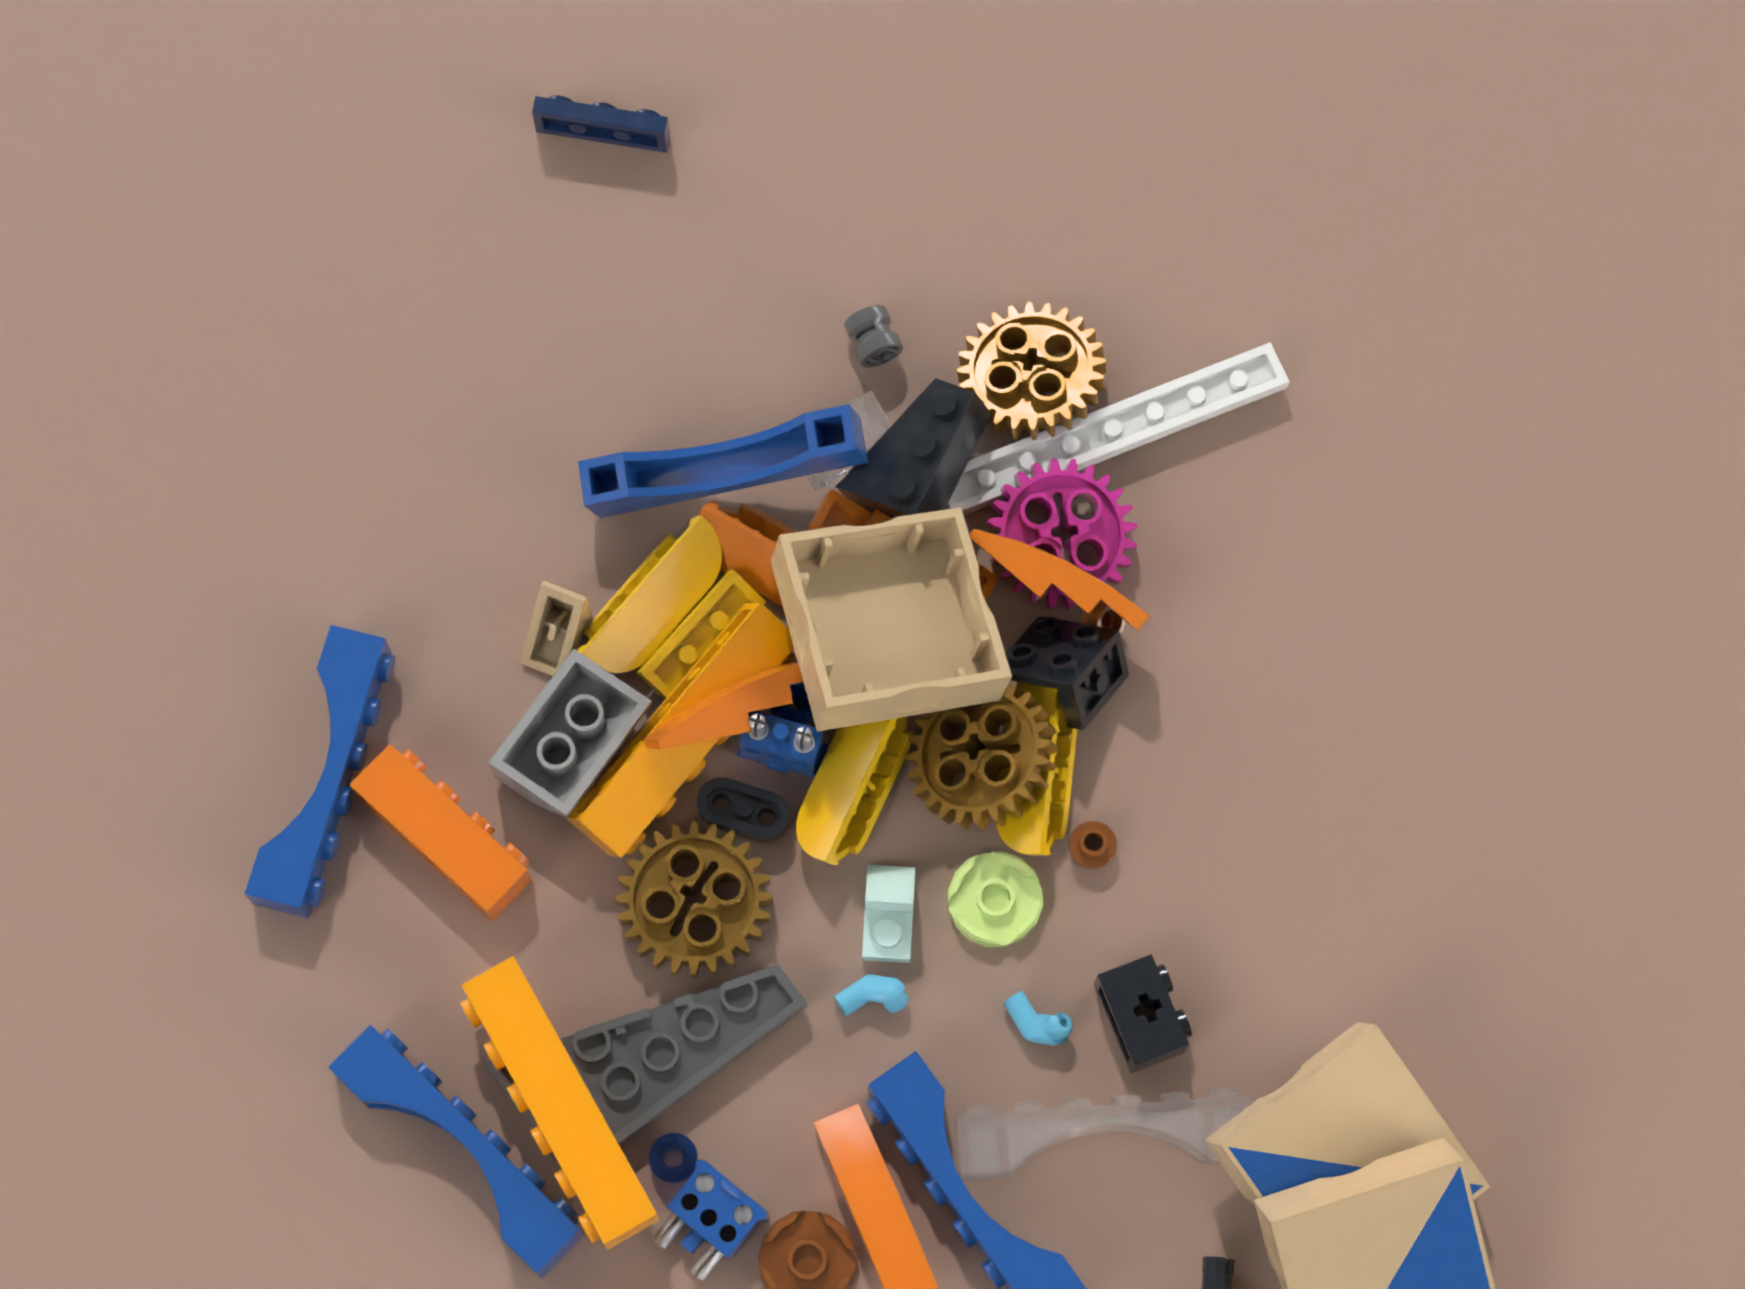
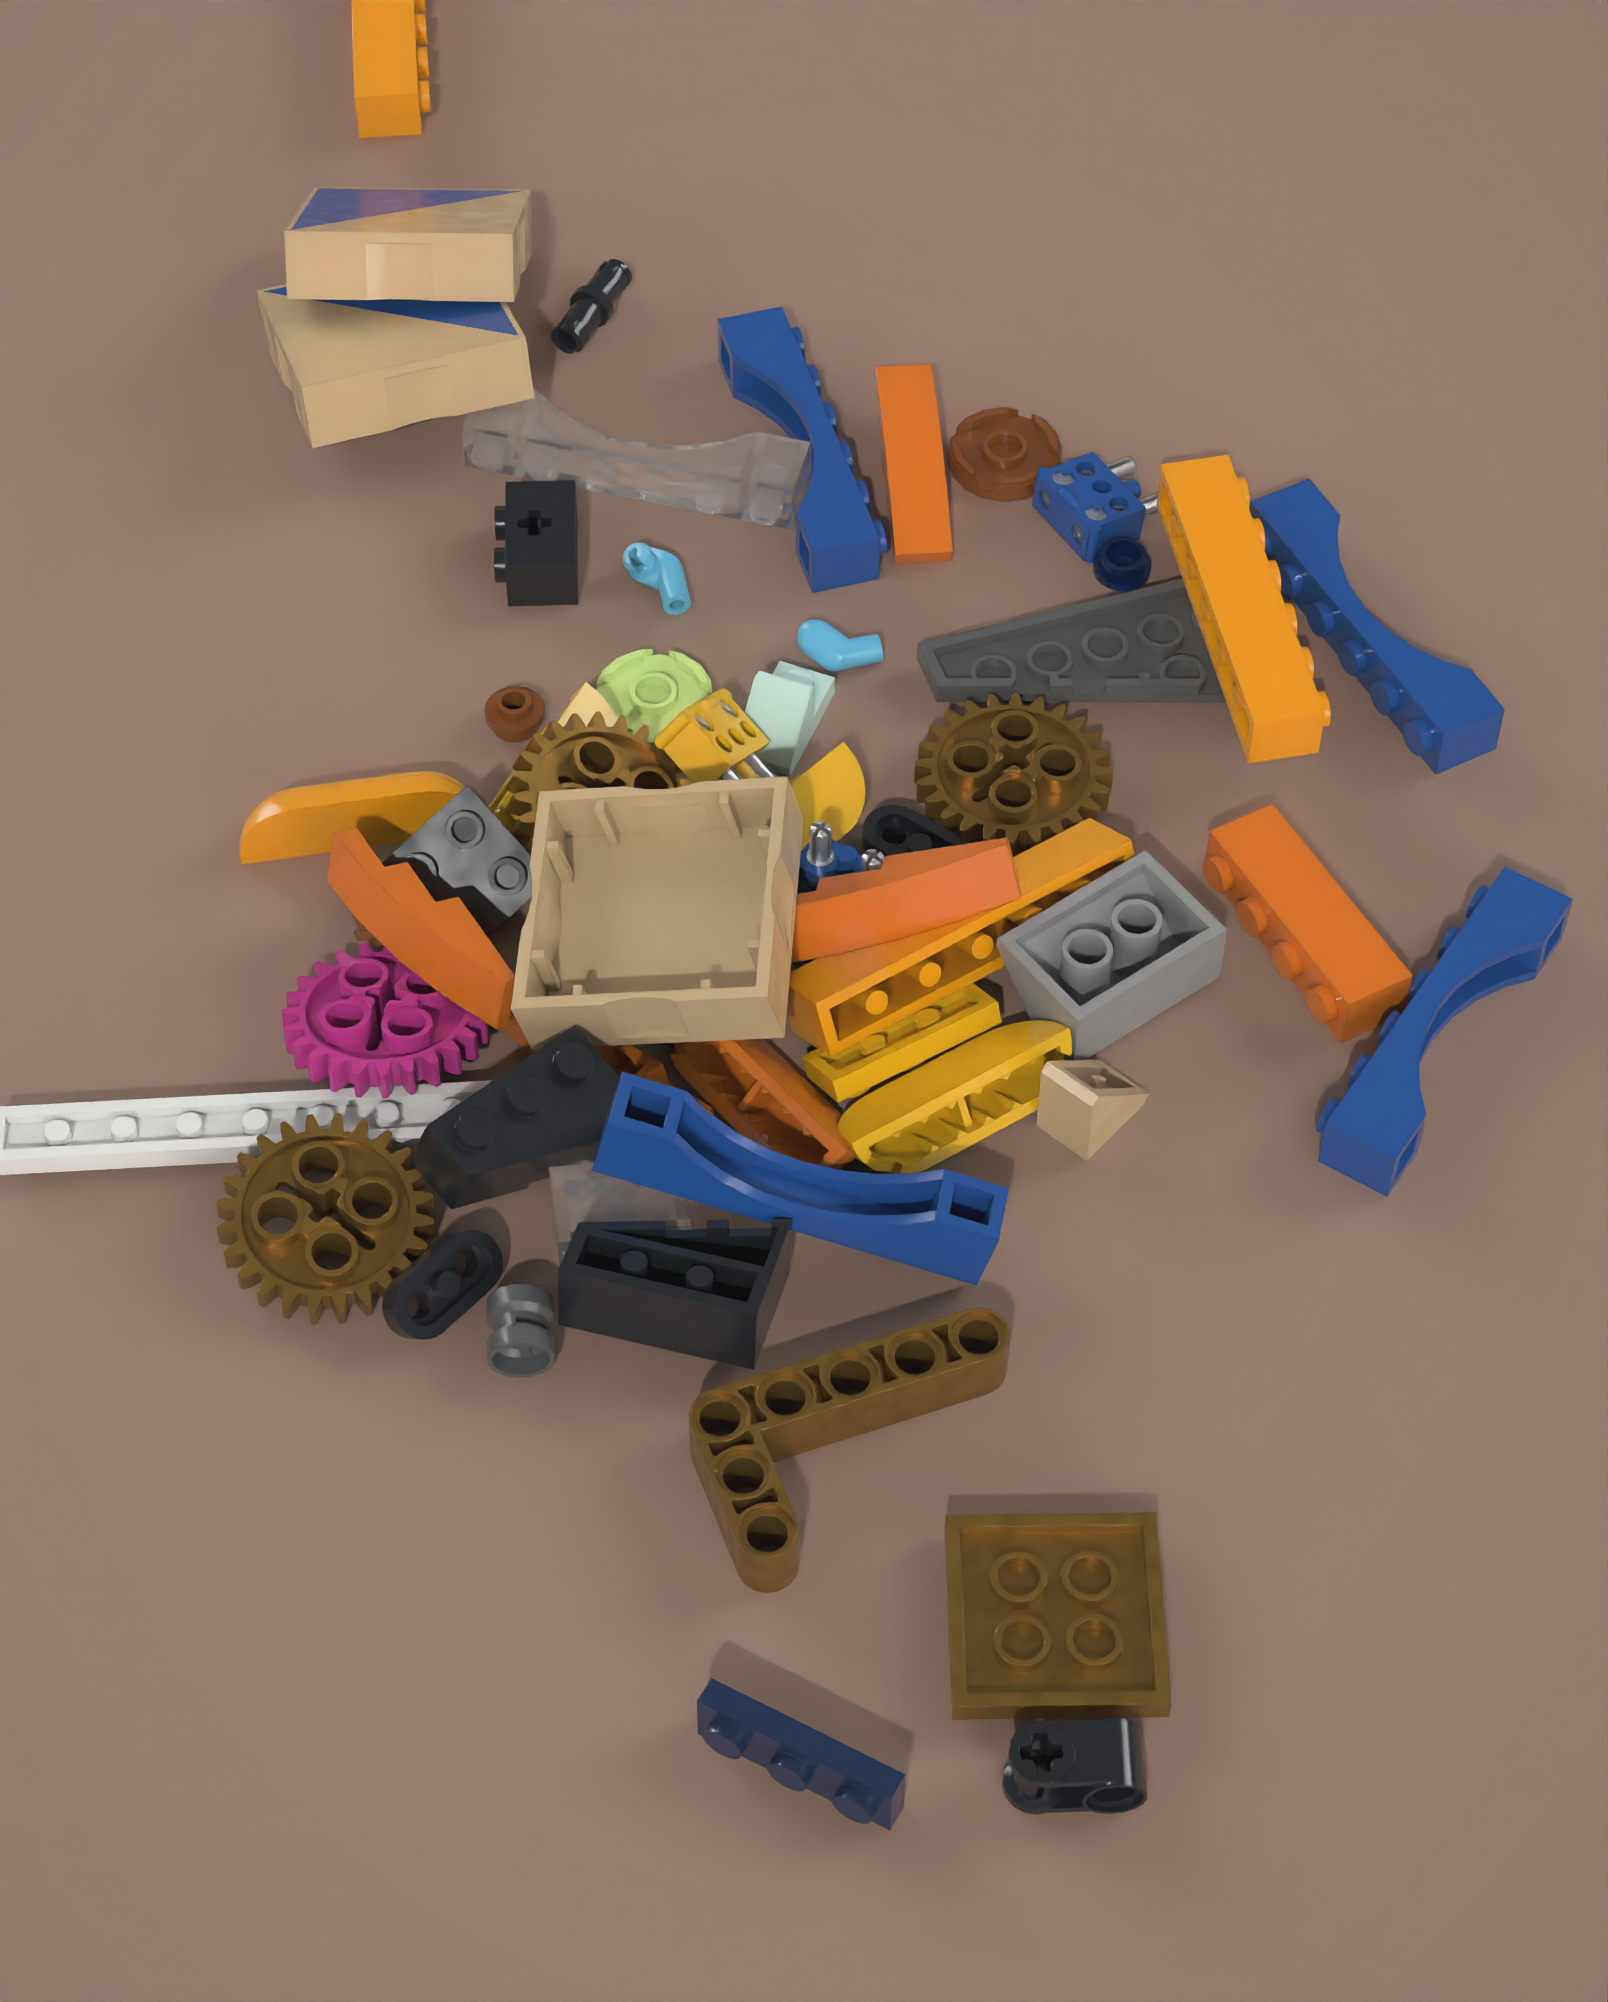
camera: 160 degrees left, 20 degrees down
none -> light orange brick [239,770,465,865]
none -> black plate [382,1230,503,1340]
none -> black wedge [558,1218,793,1370]
none -> yellow piece [654,688,777,783]
none -> pearl gold beam [688,1307,1010,1593]
none -> pearl gold plate [944,1512,1171,1720]
none -> black piece [1002,1718,1148,1815]

